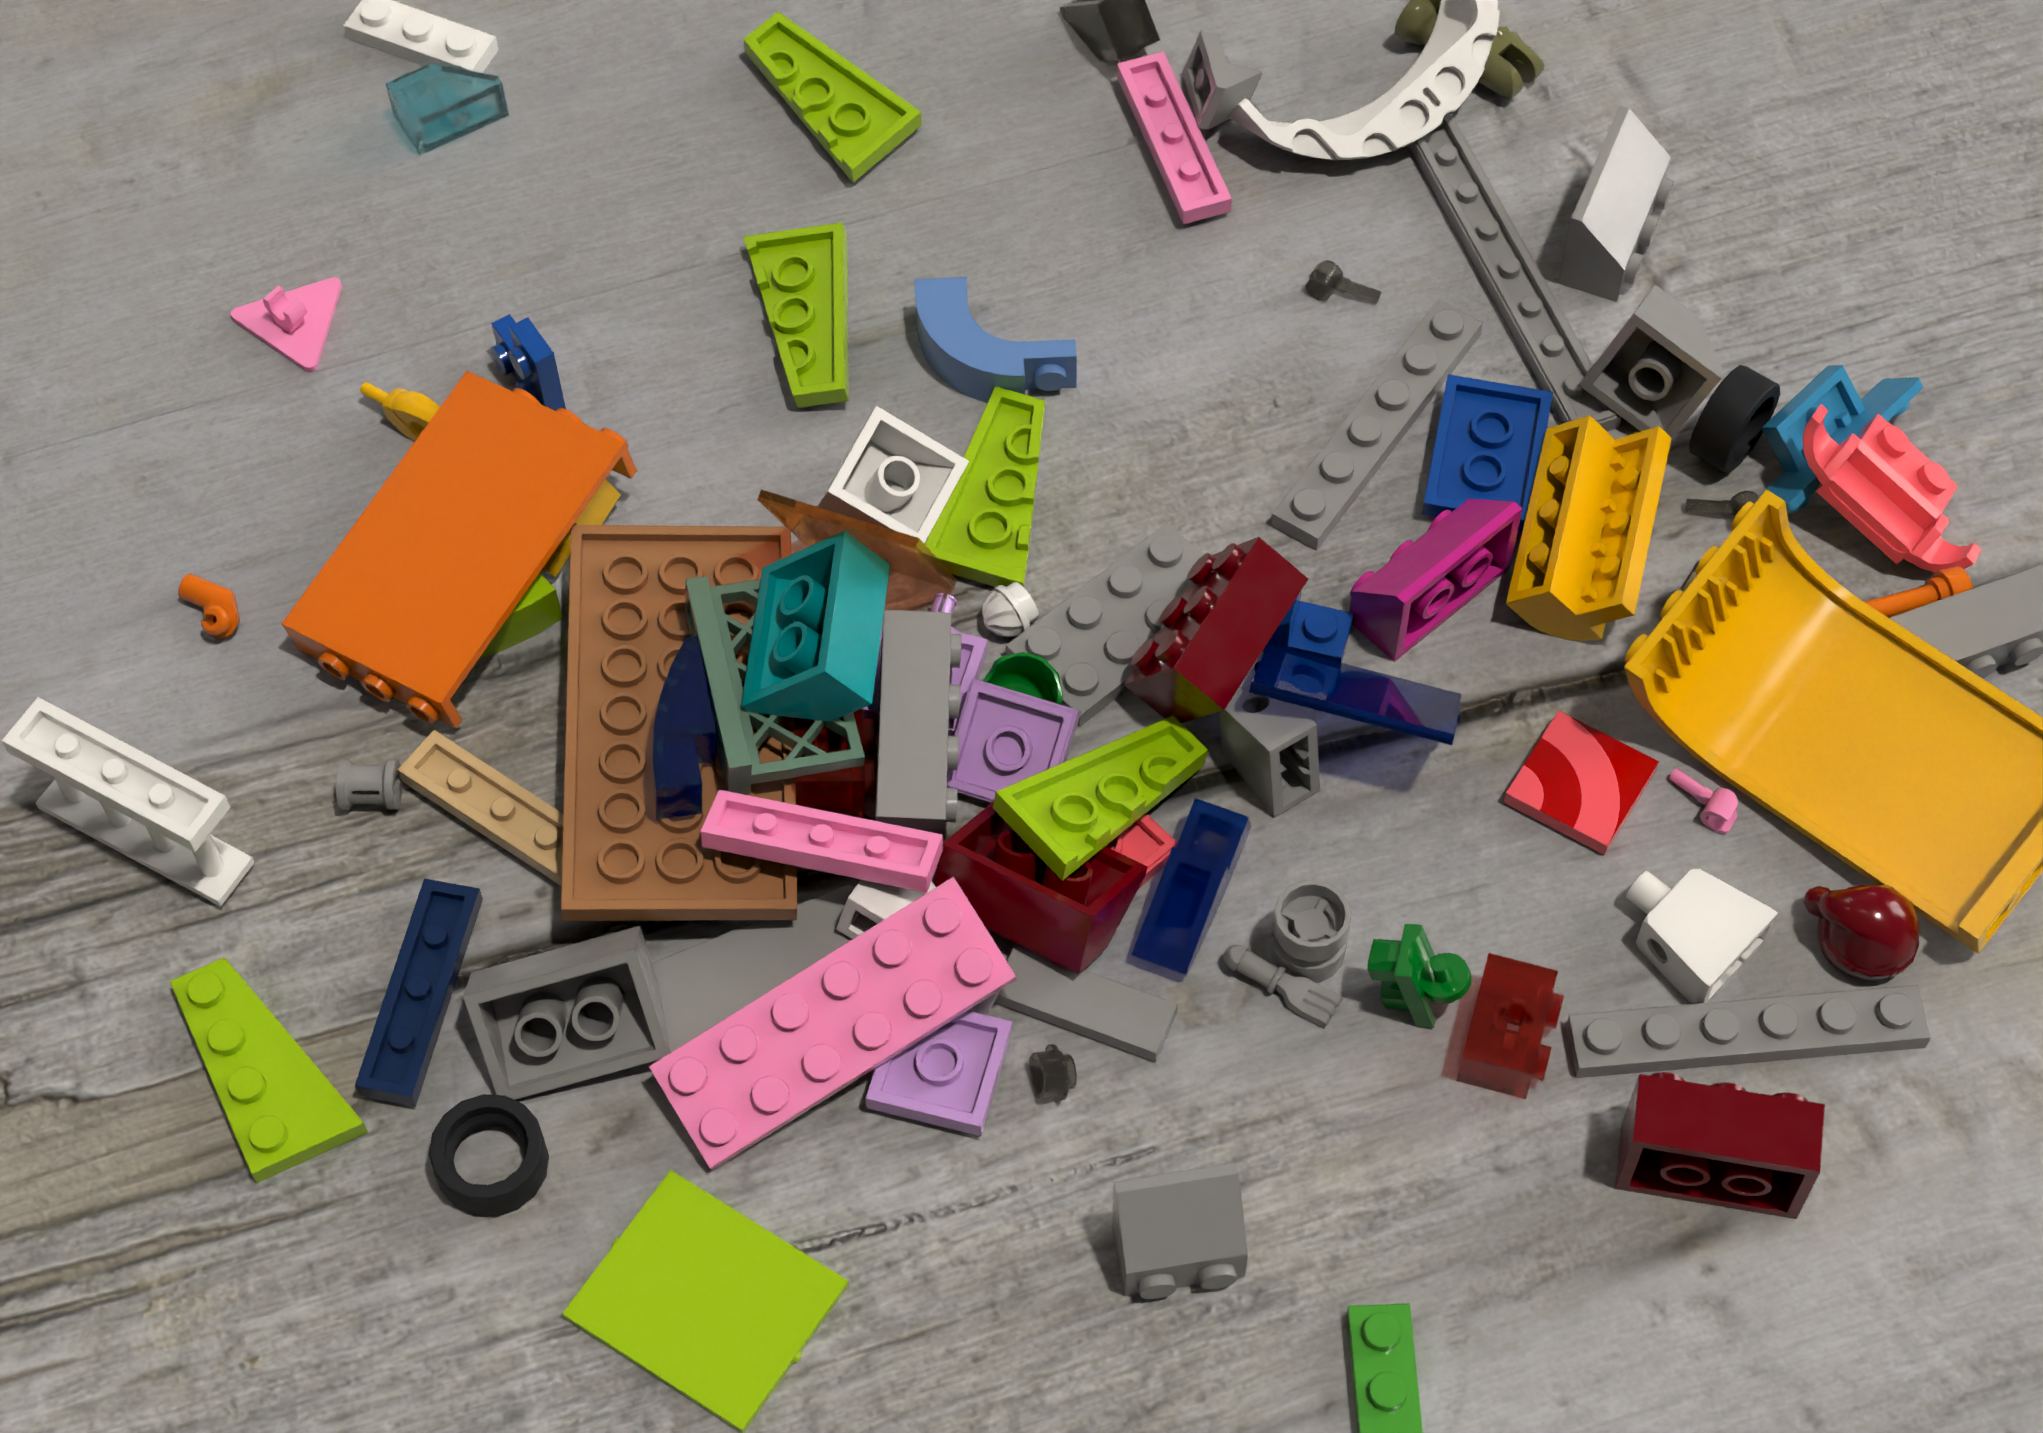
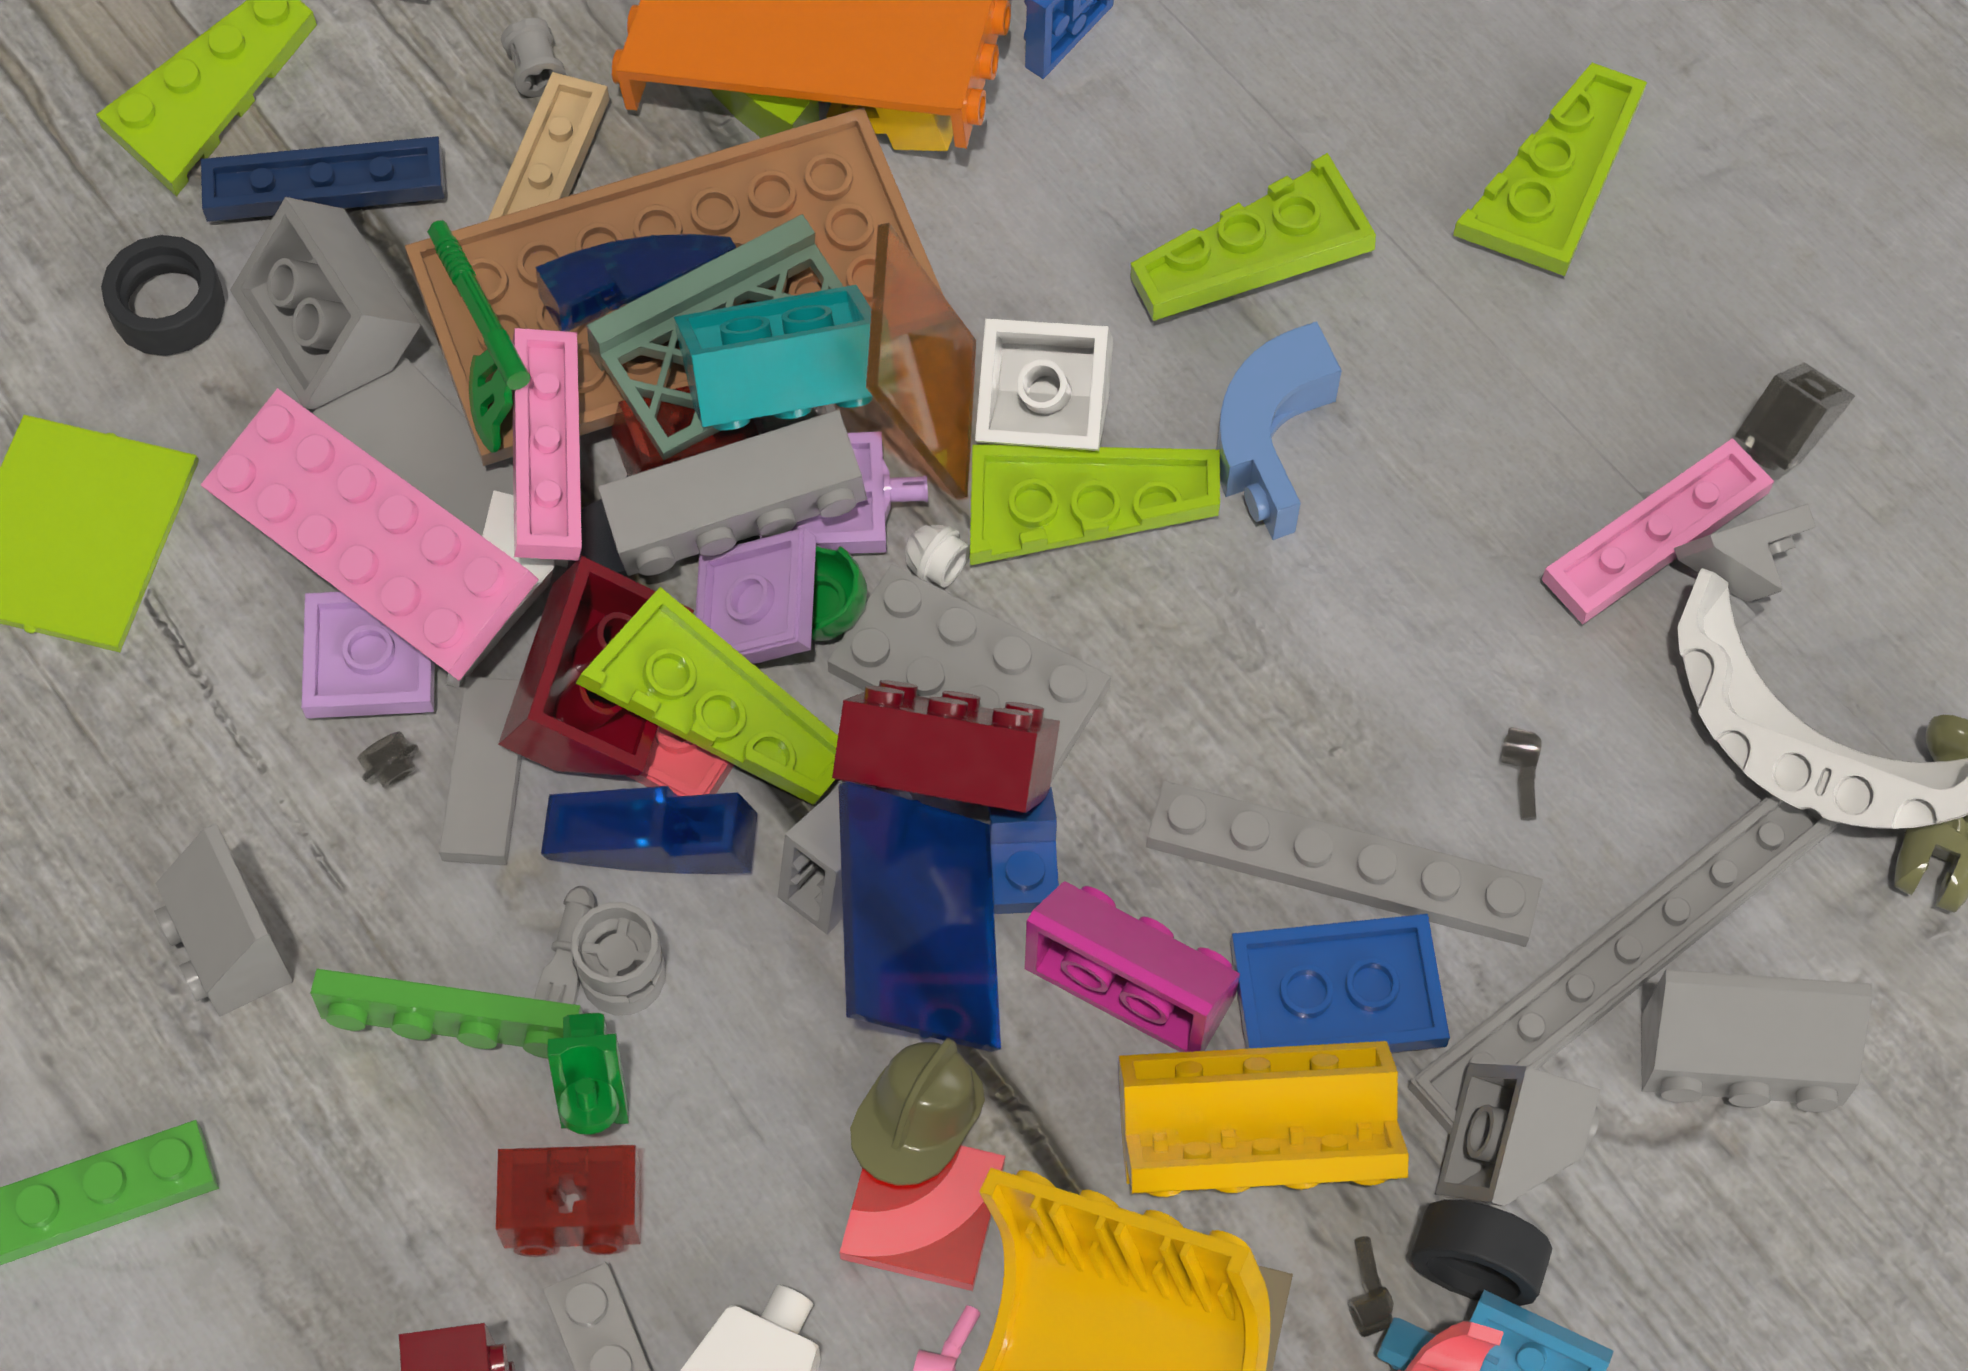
camera: 70 degrees right, 5 degrees up
none -> bright green plate [310,969,583,1058]
none -> green piece [427,220,531,453]
none -> olive piece [850,1038,985,1185]

